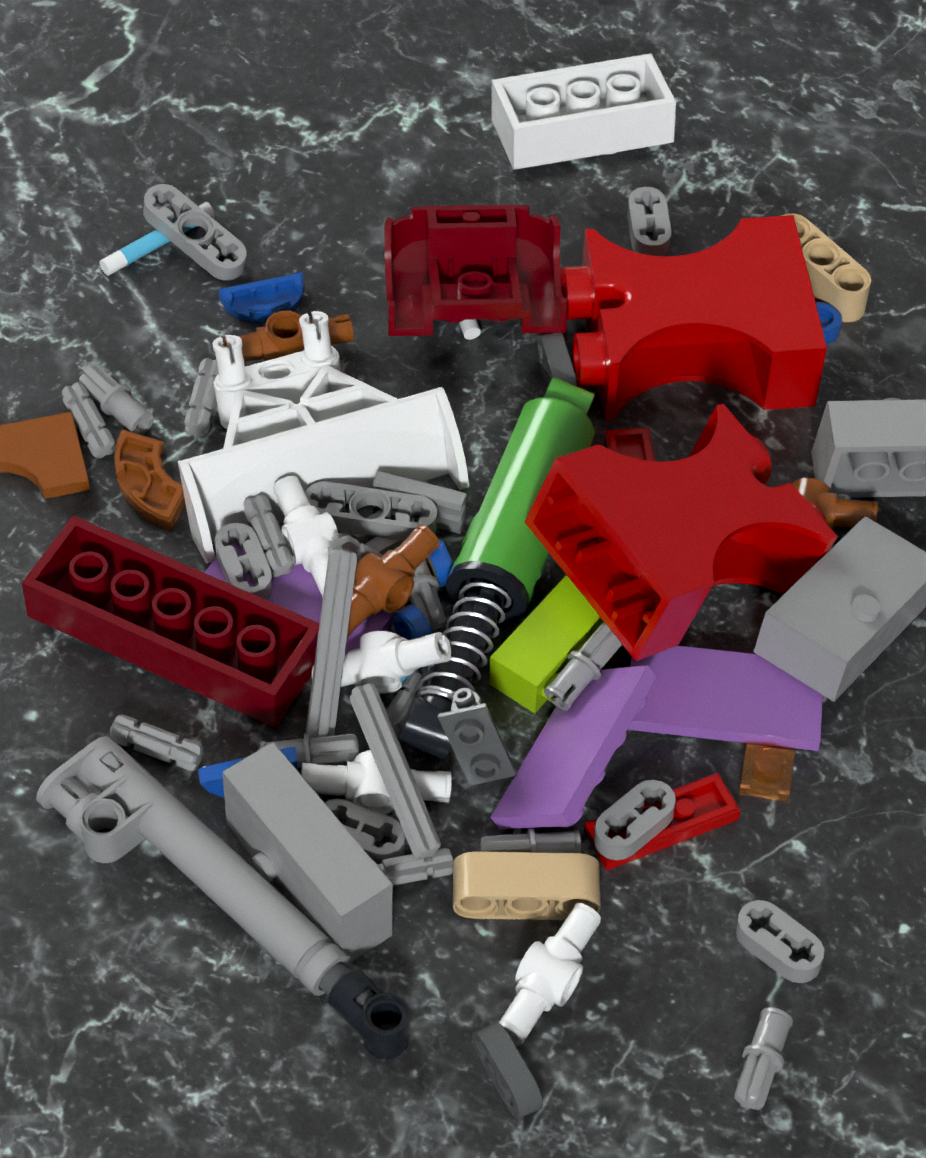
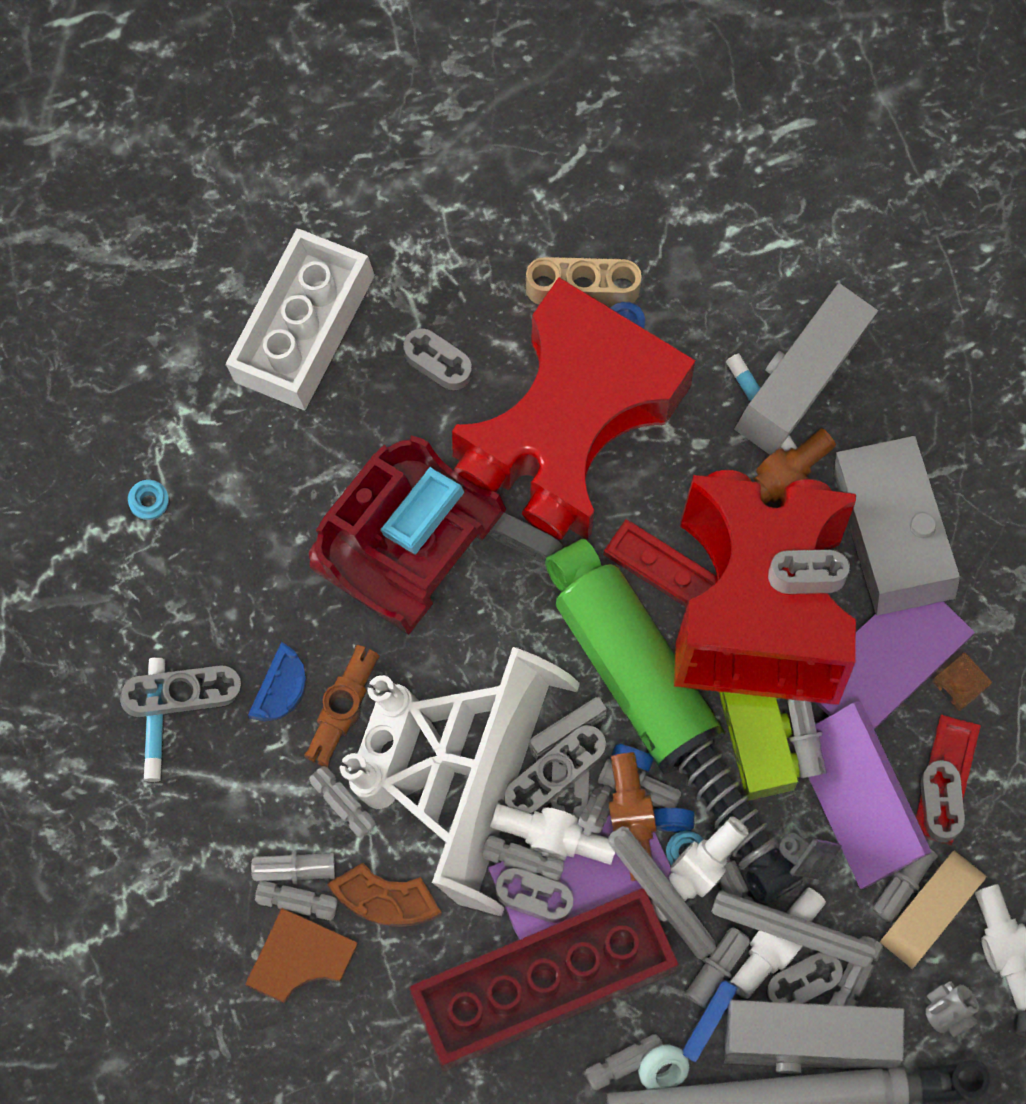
camera: 50 degrees left, 20 degrees up
none -> medium azure plate [128,480,169,520]
none -> medium azure tile [380,467,464,555]
none -> light aqua piece [639,1045,690,1090]
none -> light grey beam [768,550,850,594]
none -> light grey gear [926,981,979,1037]

